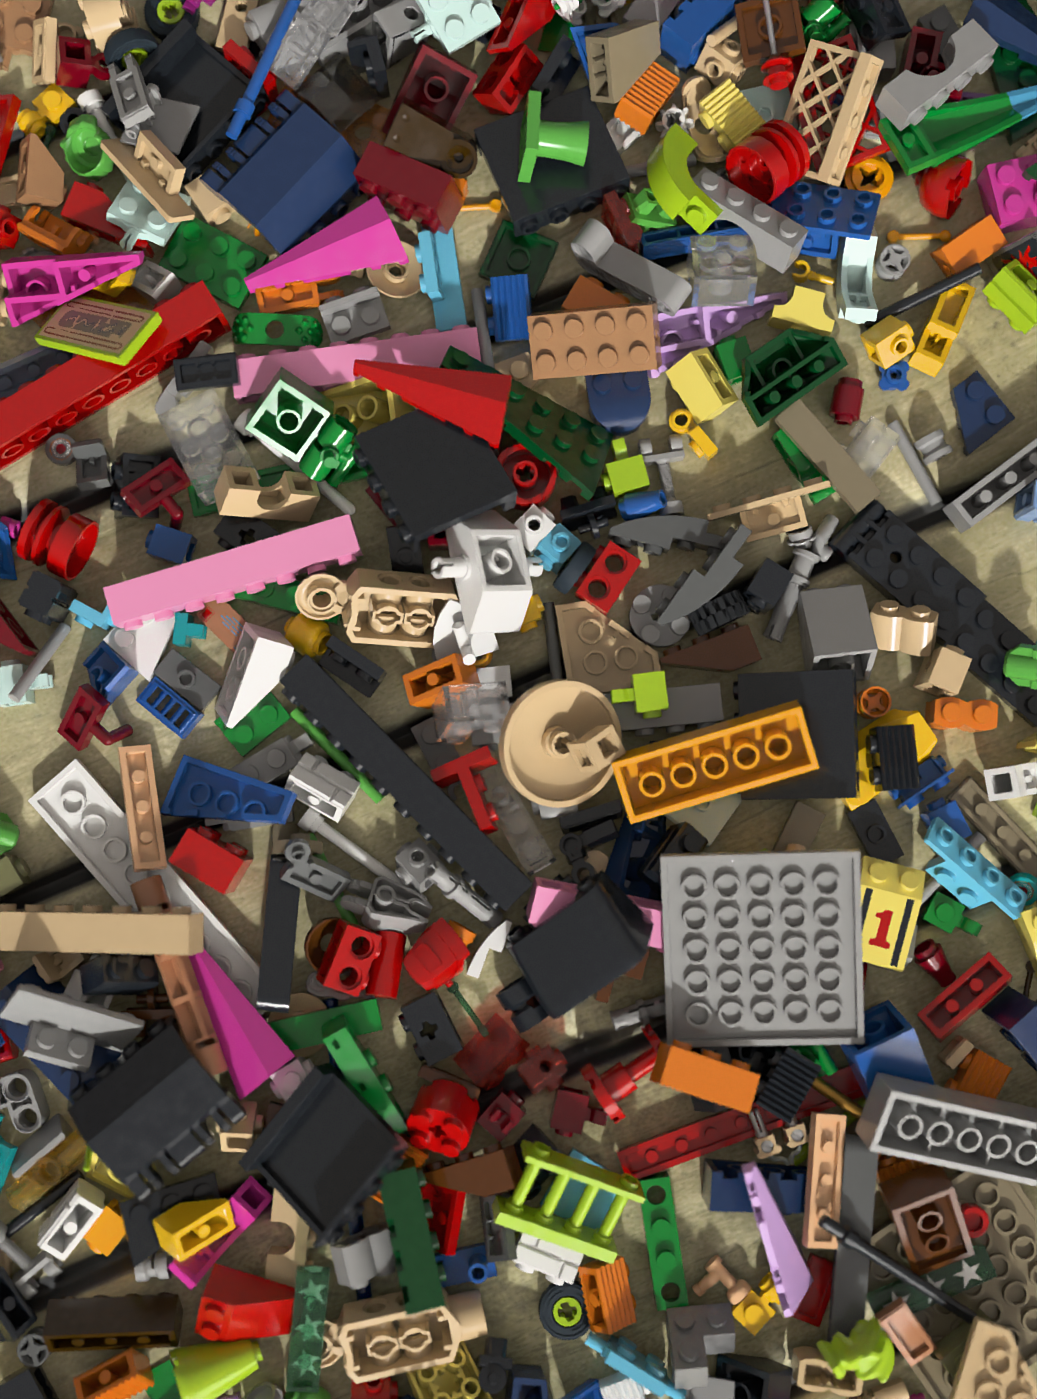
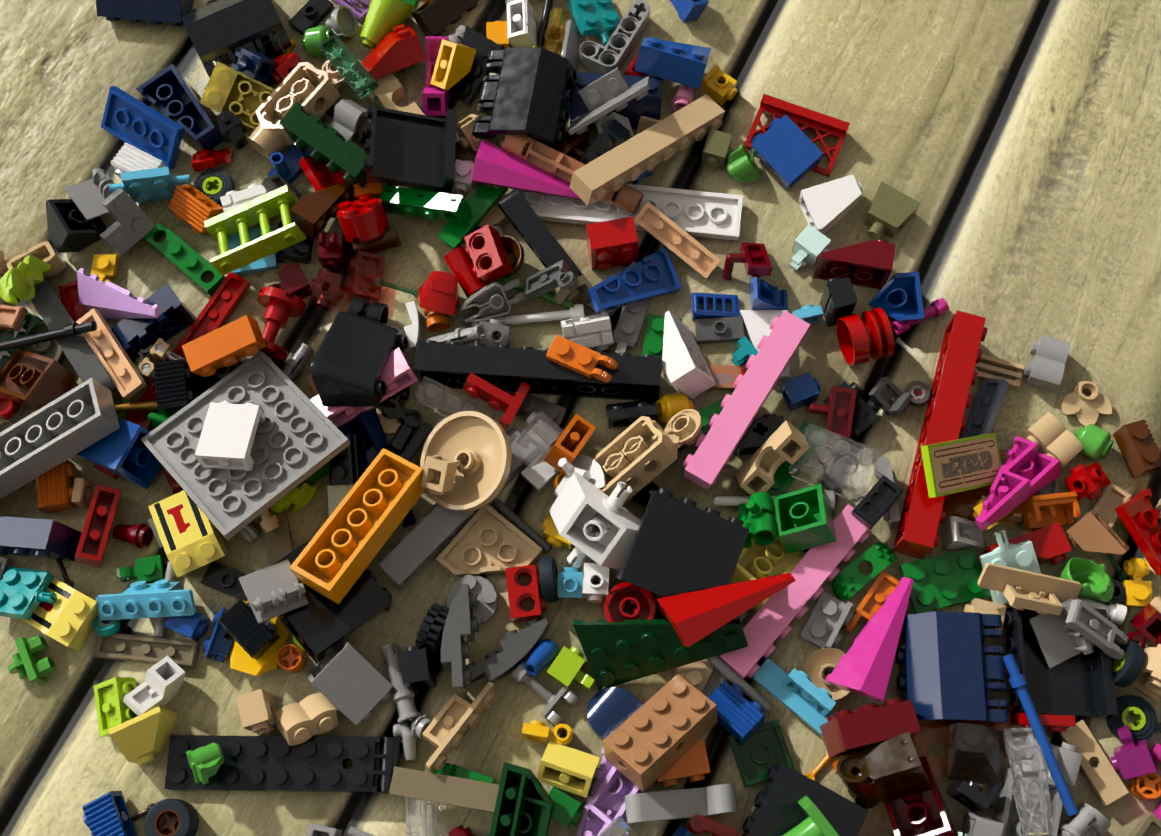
camera: 150 degrees right, 15 degrees down
light grey bar [8,622,71,702] -> none
black brick [398,988,464,1067] -> none
black hips [559,486,617,539] -> none
lime brick [610,671,669,719] -> none
reddish brown slope [659,622,762,673] -> none
light nougat piece [692,1254,751,1305] -> none
orange brick [925,697,998,732] -> none
none -> red plate [191,148,233,172]
none -> white panel [195,401,266,471]
none -> light grey hinge [238,559,308,624]
none -> orange hinge [546,335,618,383]

